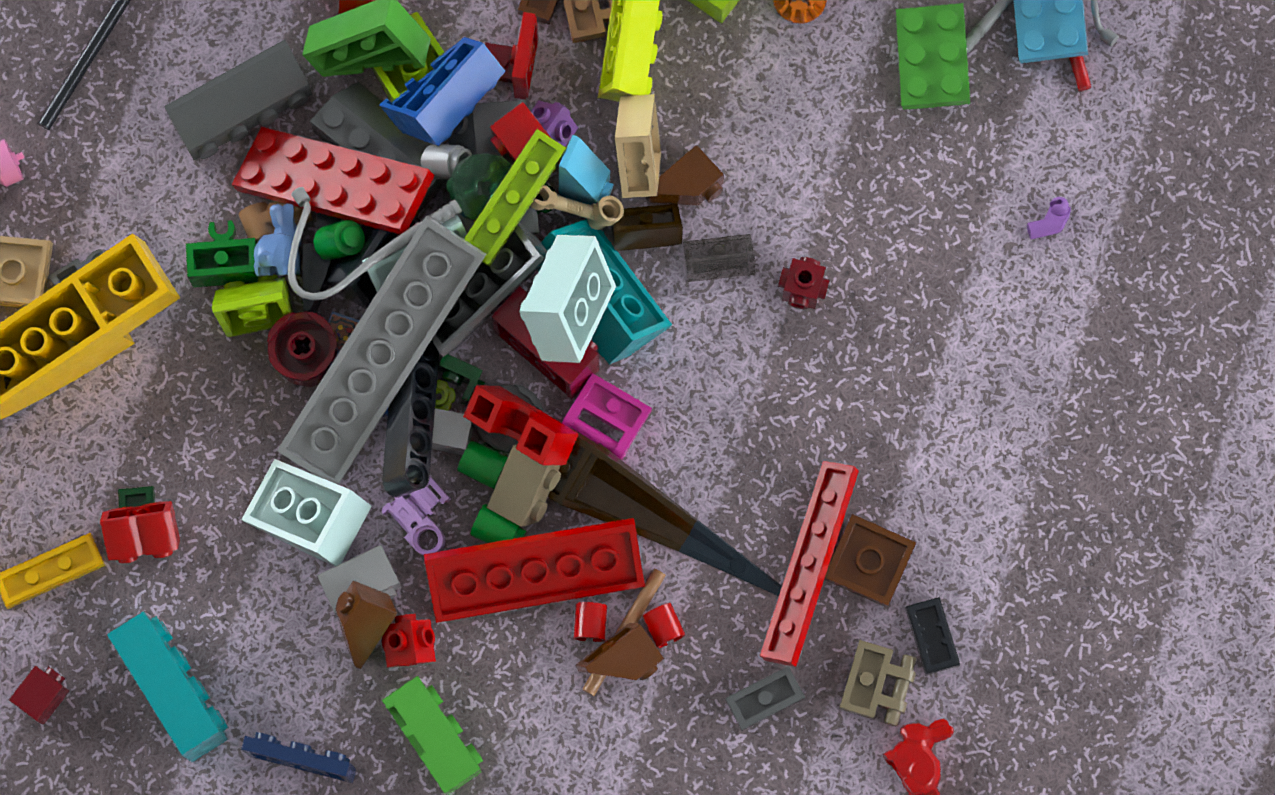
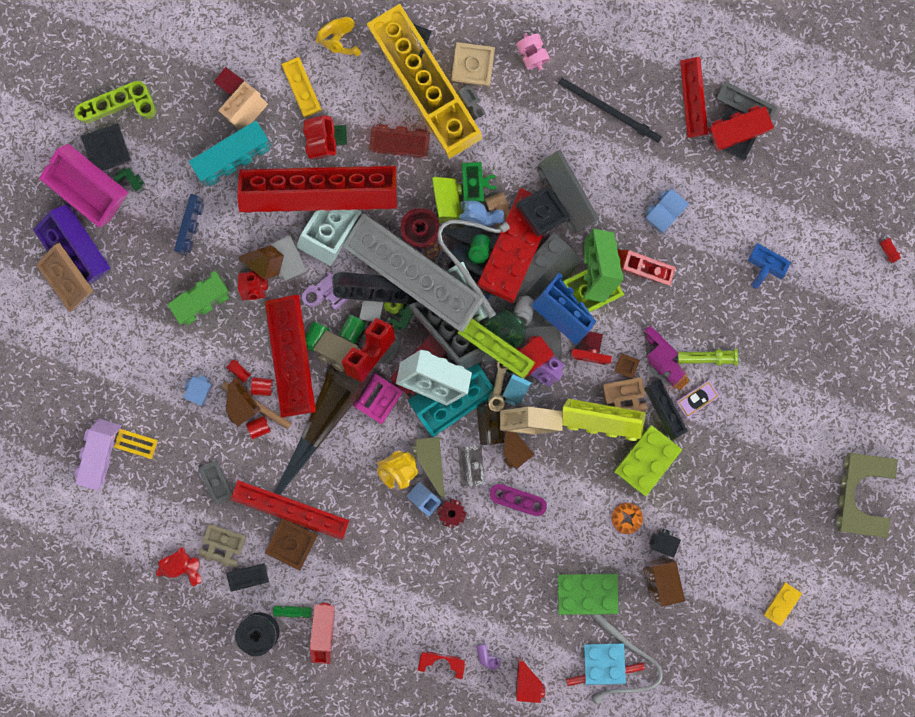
camera: 90 degrees right, 10 degrees up
none -> medium blue brick [184,375,213,406]
none -> light nougat bracket [218,81,268,130]
none -> red pin [226,359,251,383]
none -> black piece [235,612,280,656]
none -> red brick [237,166,397,213]
none -> green axle [273,606,312,618]
none -> slope [310,603,335,664]
none -> clear red brick [369,124,431,159]
none -> yellow helmet [377,450,418,490]
none -> medium blue brick [406,482,442,516]
none -> olive slope [412,437,445,497]
none -> red piece [417,651,466,680]
none -> magenta plate [490,484,547,516]
none -> black plate [515,186,570,237]
none -> red slope [515,657,546,703]

